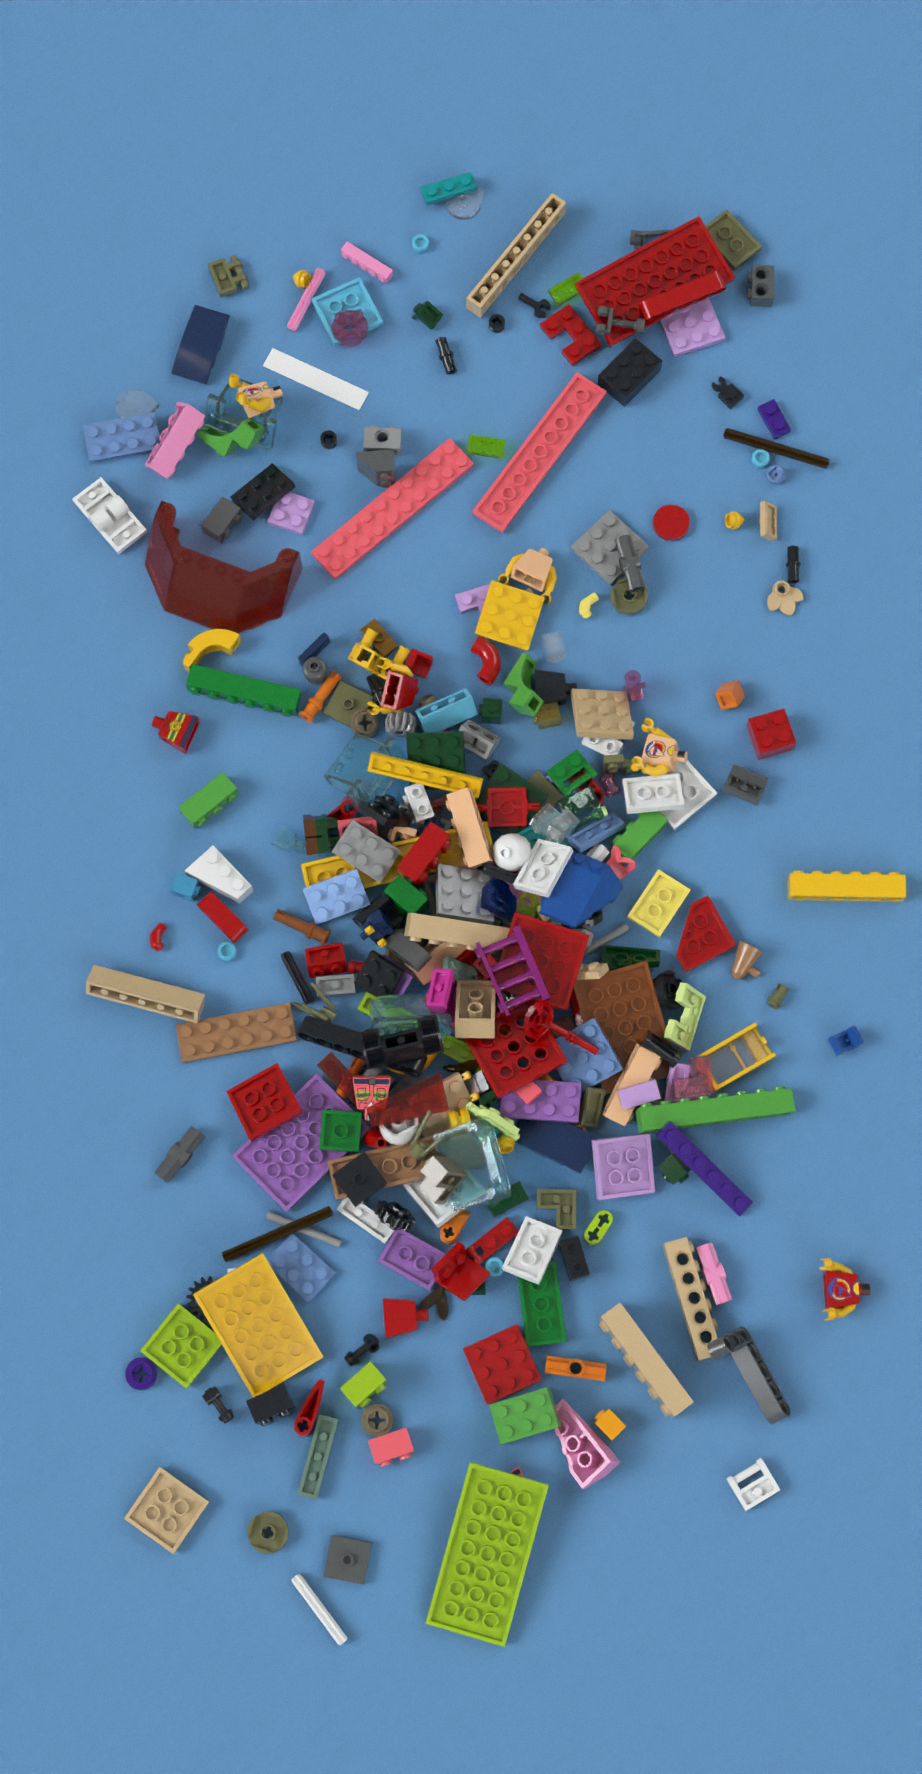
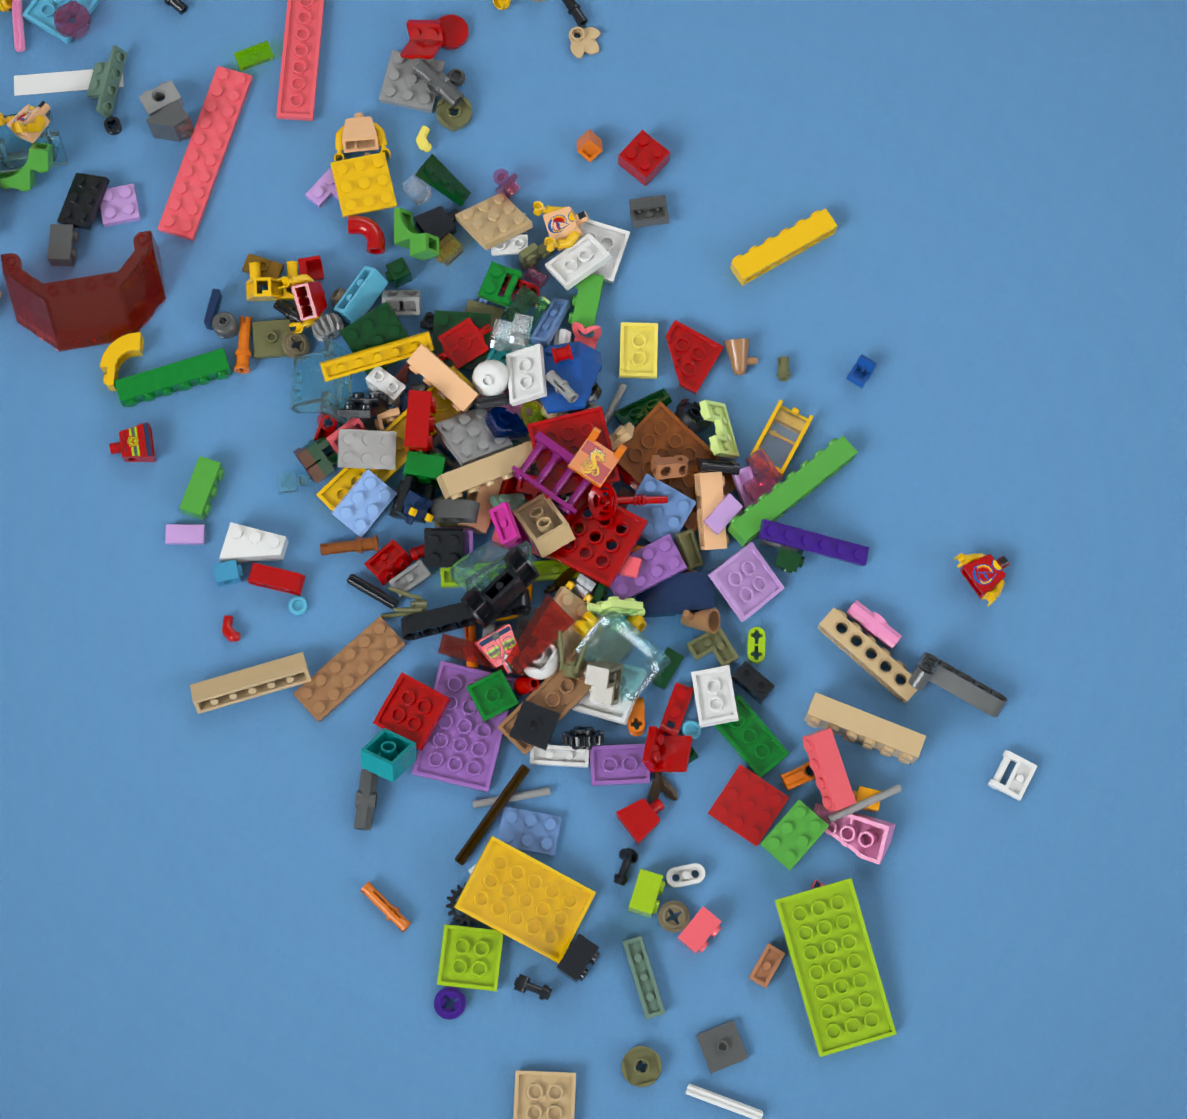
camera: 35 degrees left, 0 degrees up
red piece [294,1379,325,1437] -> none
none -> sand green bracket [87,45,127,118]
none -> lavender tile [165,524,205,545]
none -> teal brick [360,728,417,782]
none -> orange pin [360,882,411,932]
none -> red bracket [400,20,446,60]
none -> dark green wing [415,154,471,206]
none -> dark grey plate [447,68,465,87]
none -> light grey pin [545,370,579,404]
none -> red bush [551,343,574,364]
none -> flag [568,426,628,488]
none -> nougat leg [650,455,689,480]
none -> white plate [666,863,705,888]
none -> medium nougat piece [681,608,721,634]
none -> nougat plate [748,943,785,989]
none -> coral brick [802,728,856,812]
none -> light grey bar [827,784,902,823]

